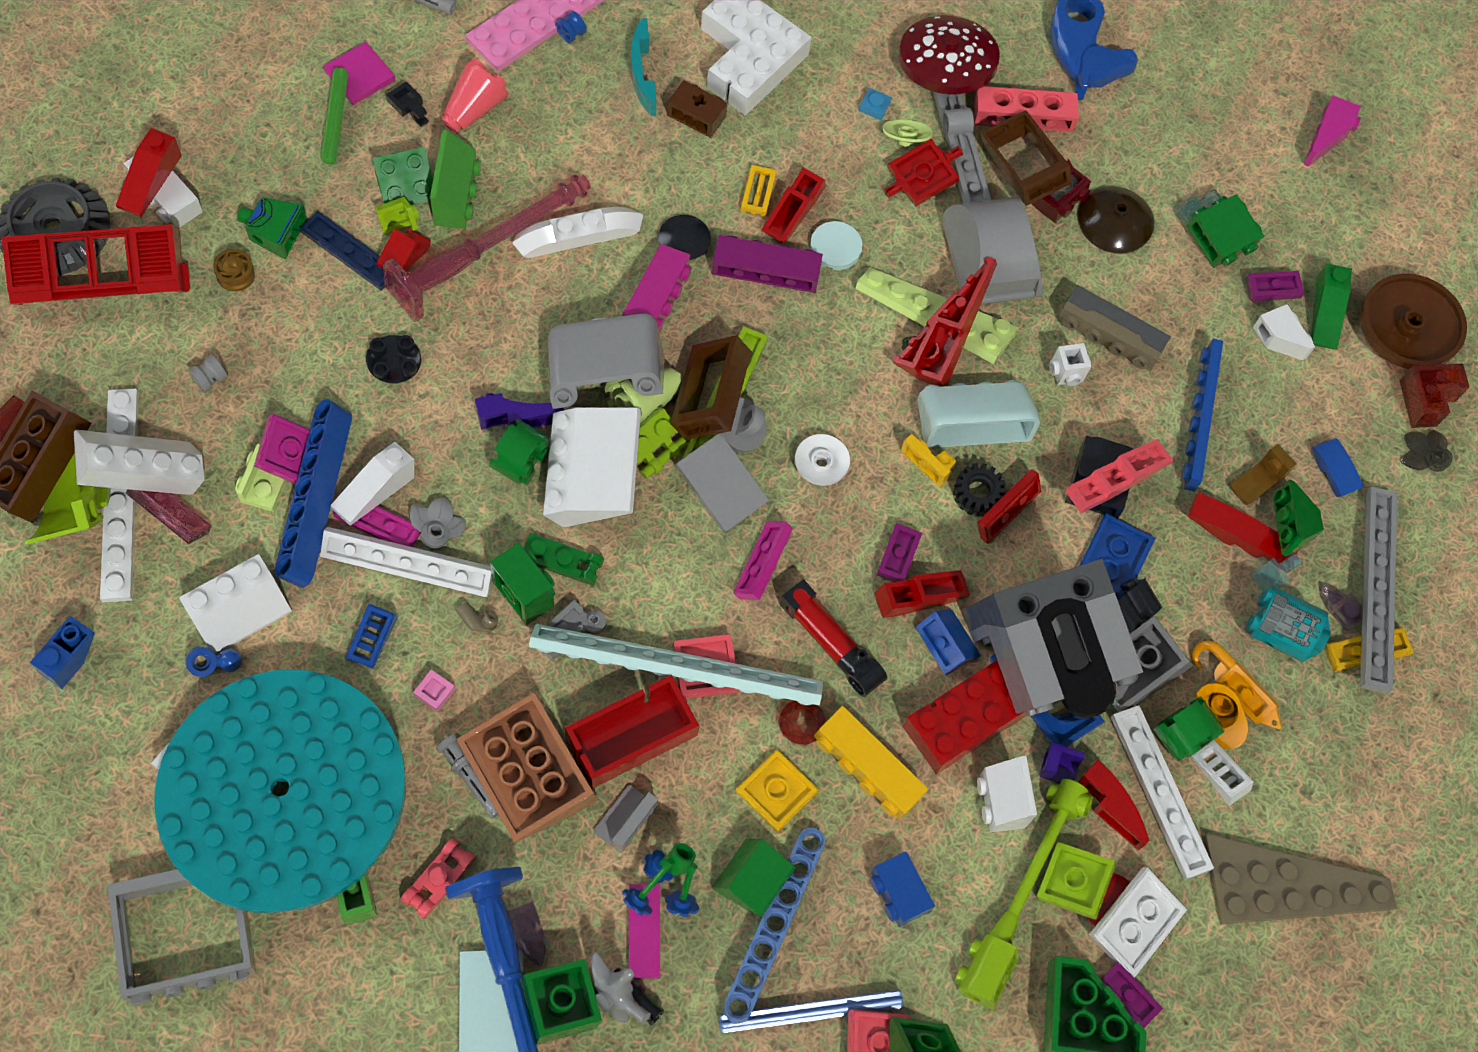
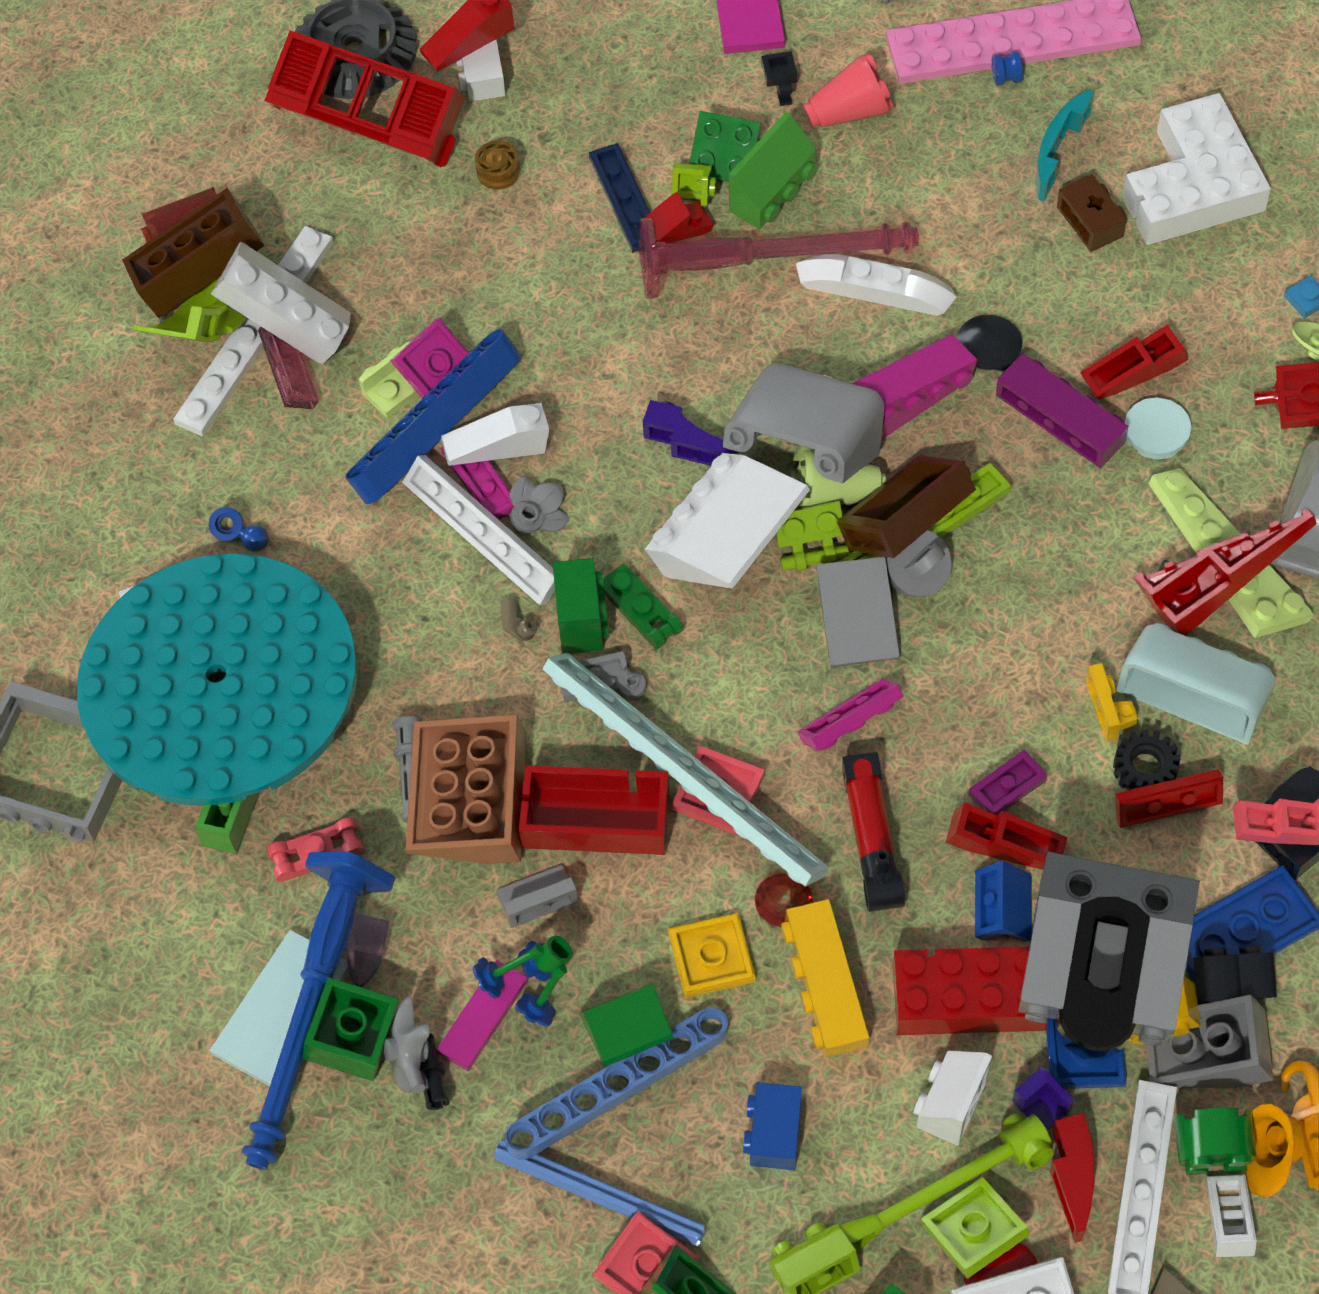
camera: 45 degrees right, 5 degrees down
blue slope [29,616,95,689] -> none
white slope [179,554,292,655] -> none
light grey wheel [188,355,228,393] -> none
green torso [237,198,307,259] -> none
bright green axle [320,68,348,164] -> none
blue slope [346,604,399,669] -> none
black dish [366,335,422,384] -> none
bright pink plate [413,670,456,712] -> none
green brick [489,419,550,485] -> none
yellow tile [740,165,777,217] -> none
white dish [795,434,850,486] -> none

